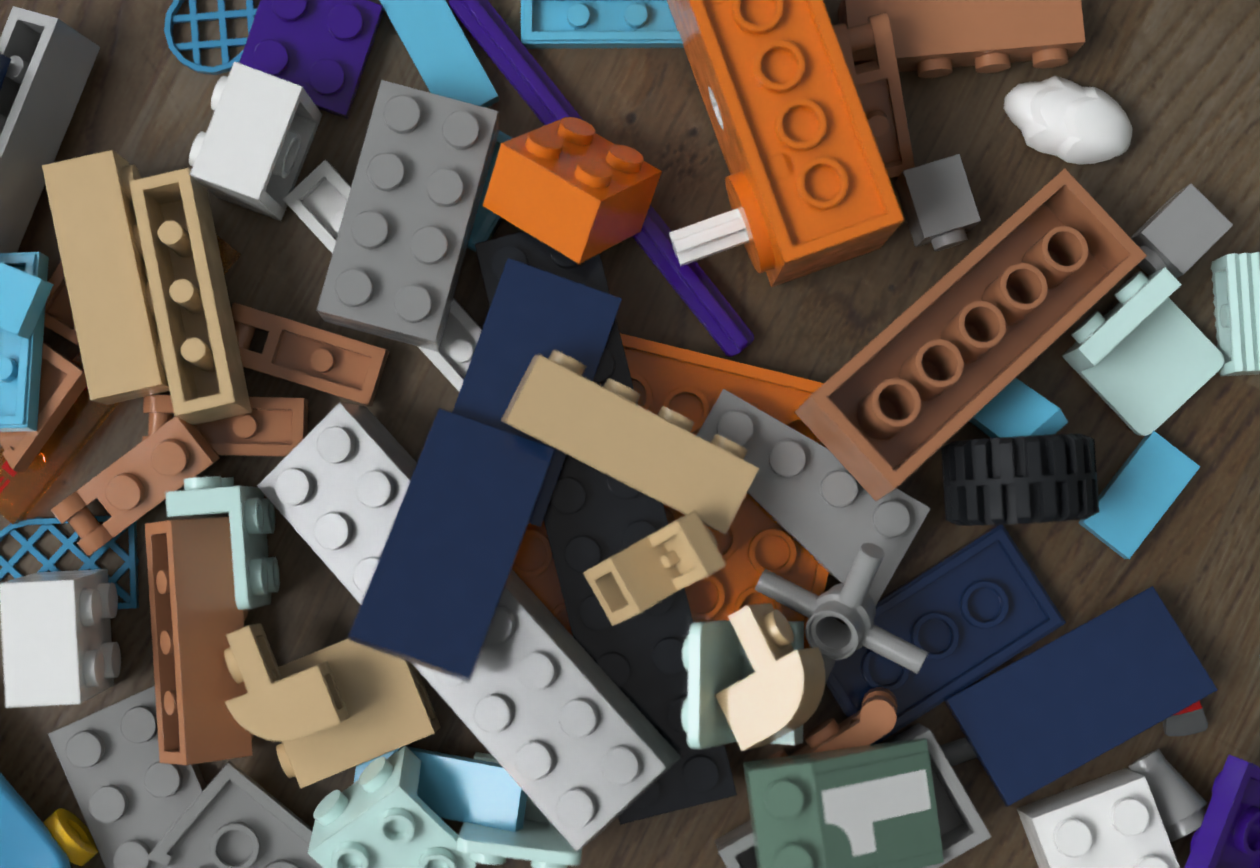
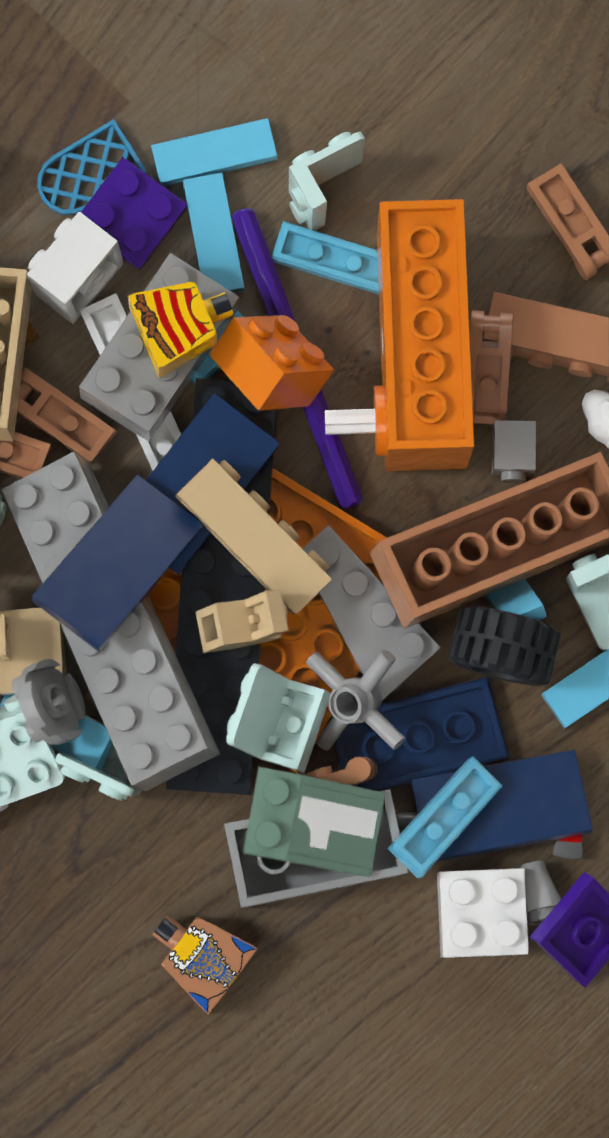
camera: 20 degrees right, 5 degrees down
brick [715,604,825,751] -> none
none -> light grey plate [12,659,85,745]
none -> torso [128,282,234,378]
none -> medium azure tile [387,757,503,878]

